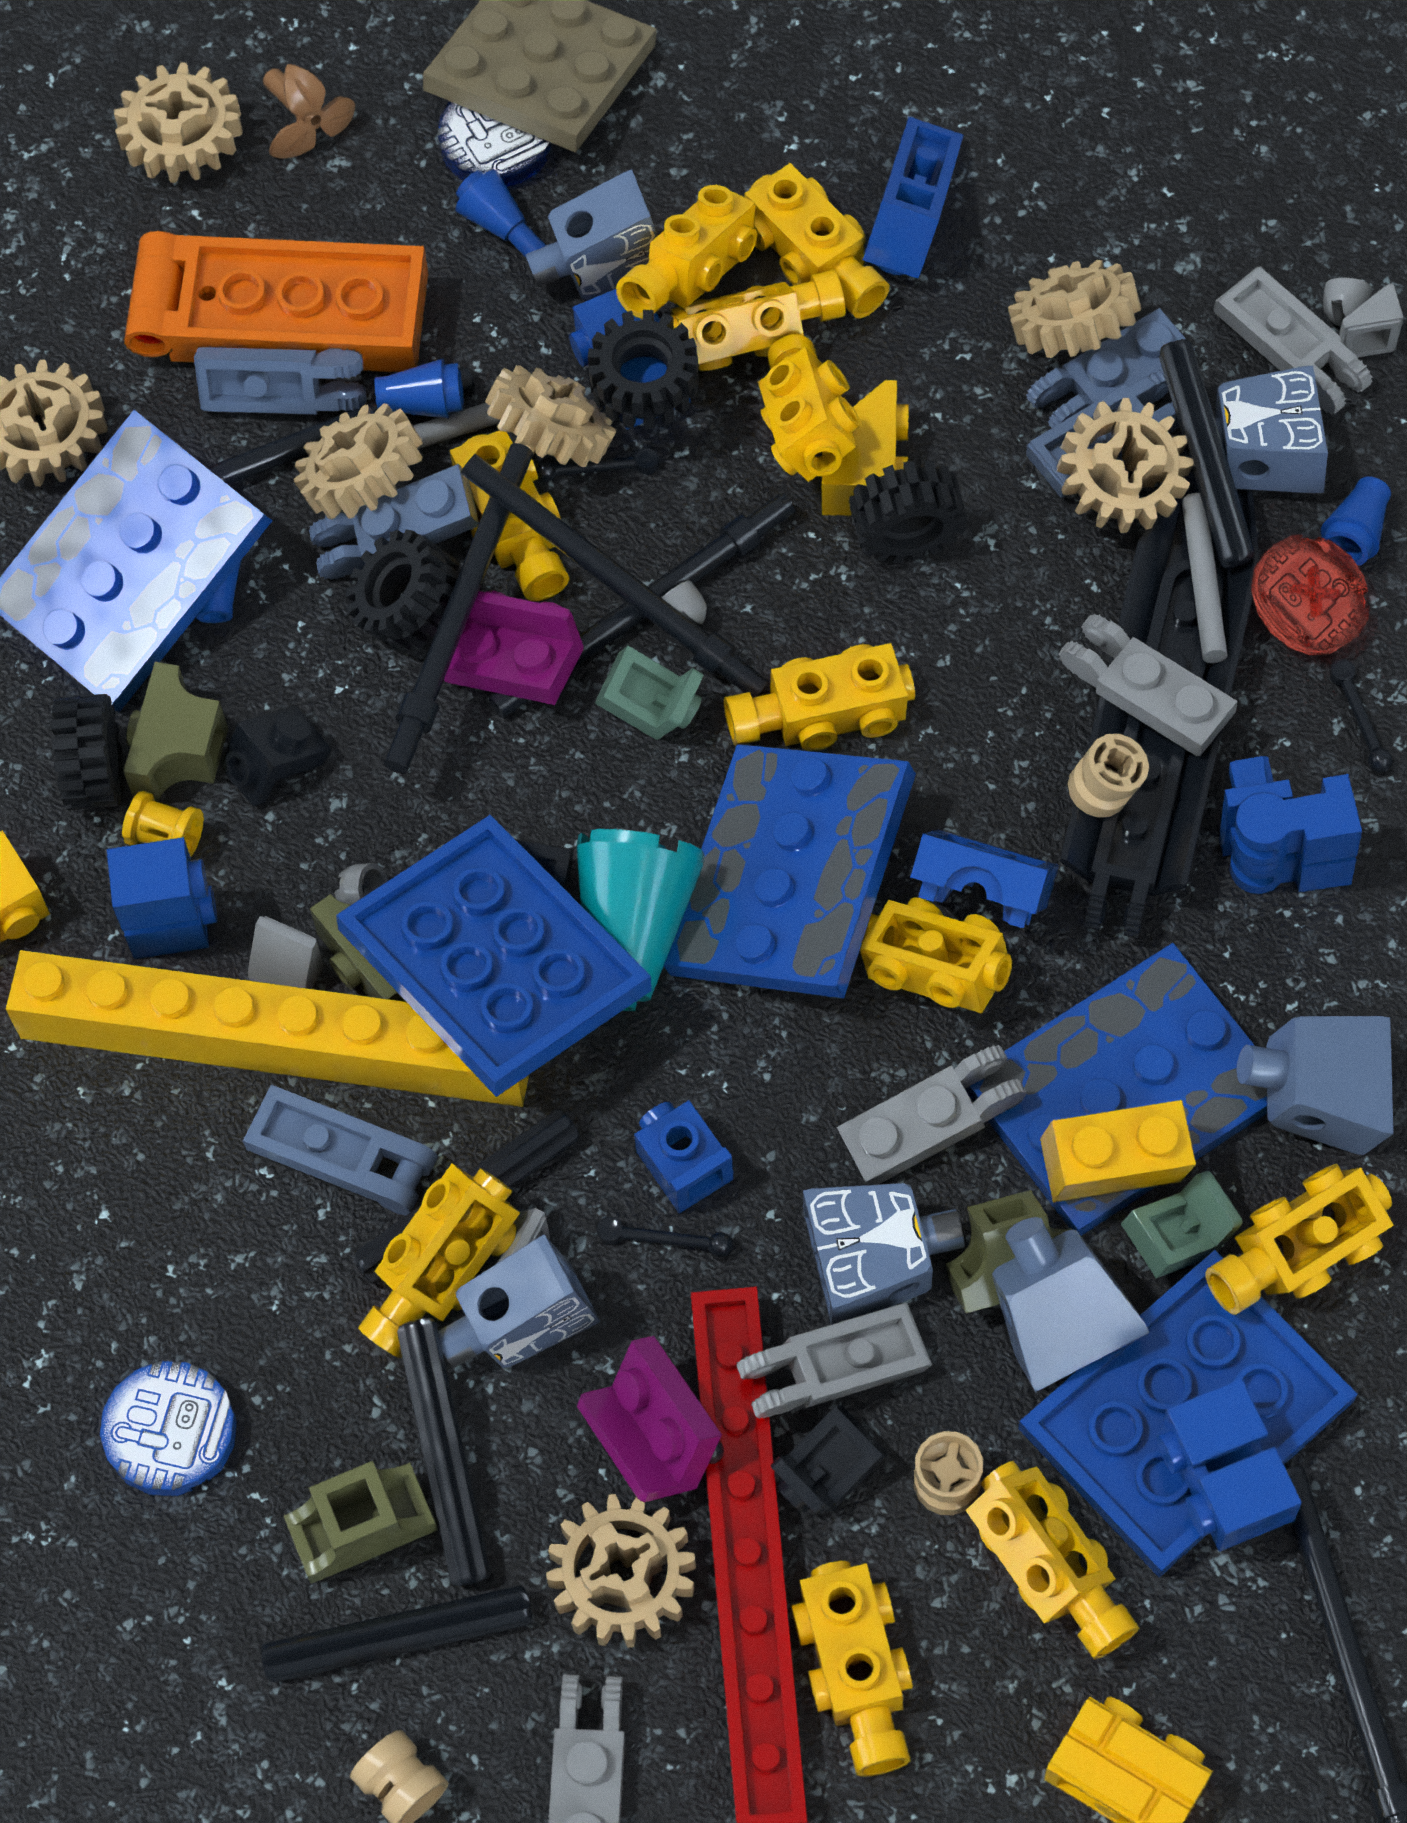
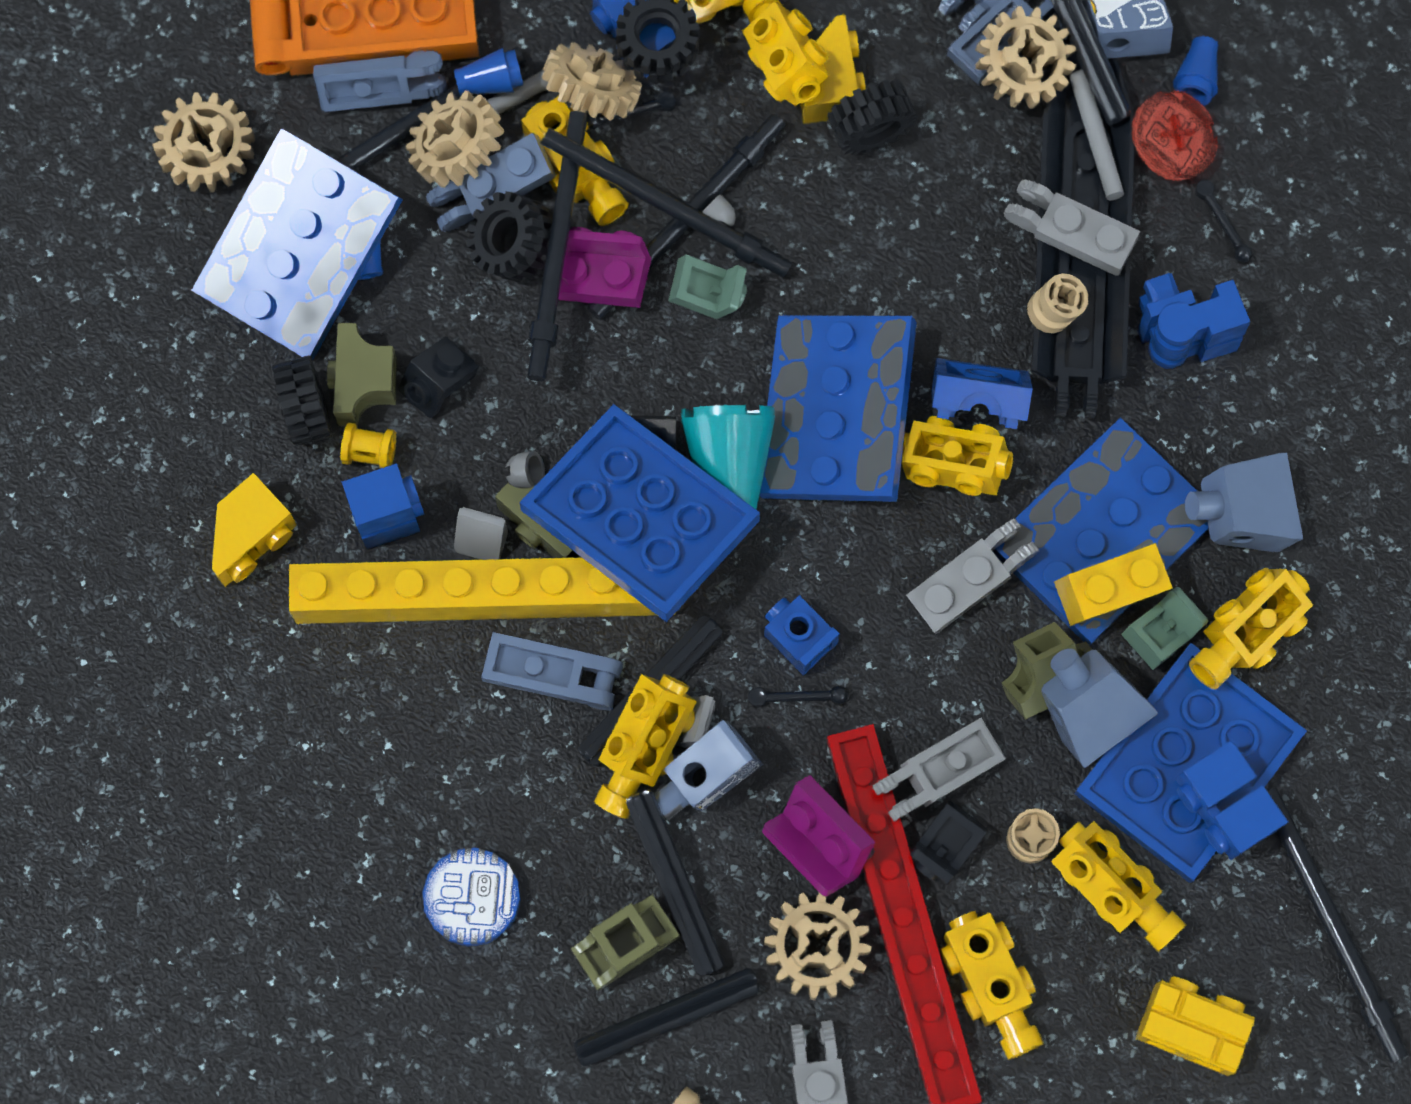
camera: 15 degrees left, 10 degrees up
yellow brick [724,643,915,751] -> none
sand blue torso [803,1183,965,1325] -> none

